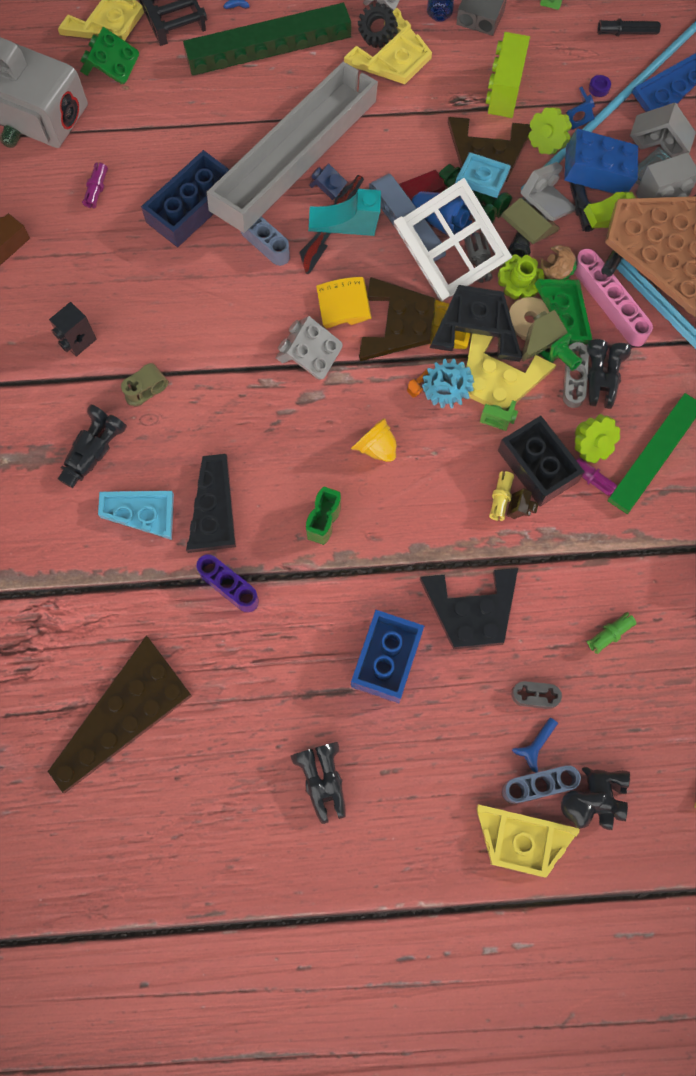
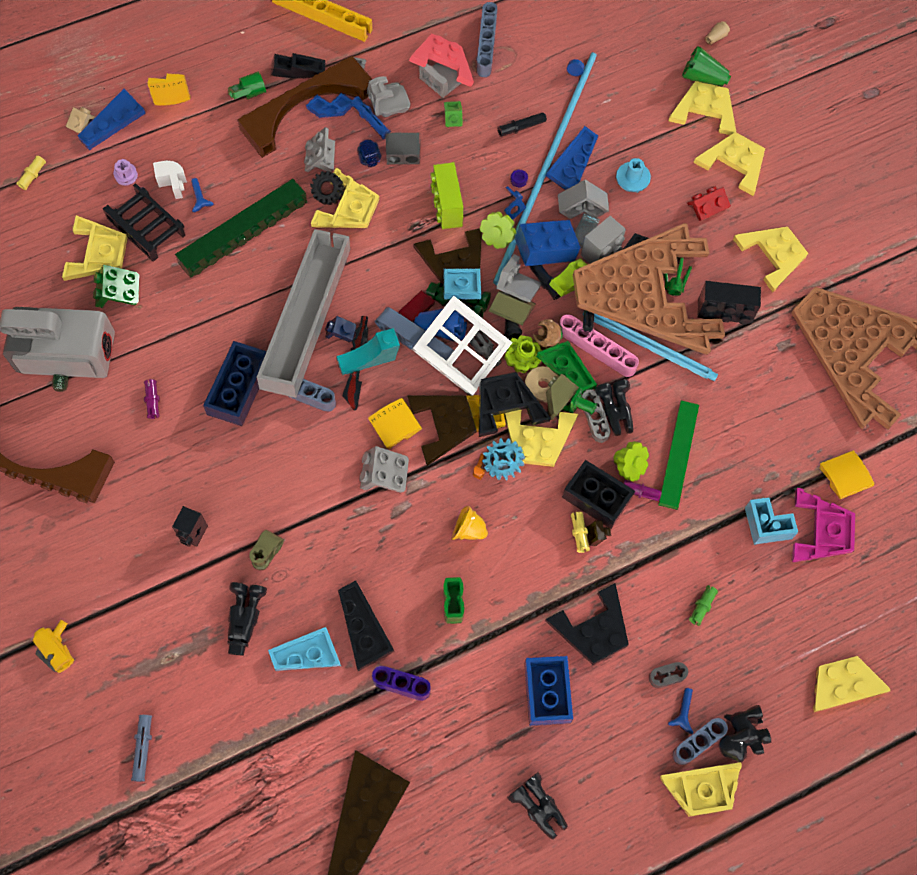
camera: 25 degrees left, 5 degrees down
bright green bracket [480,400,518,431] -> none

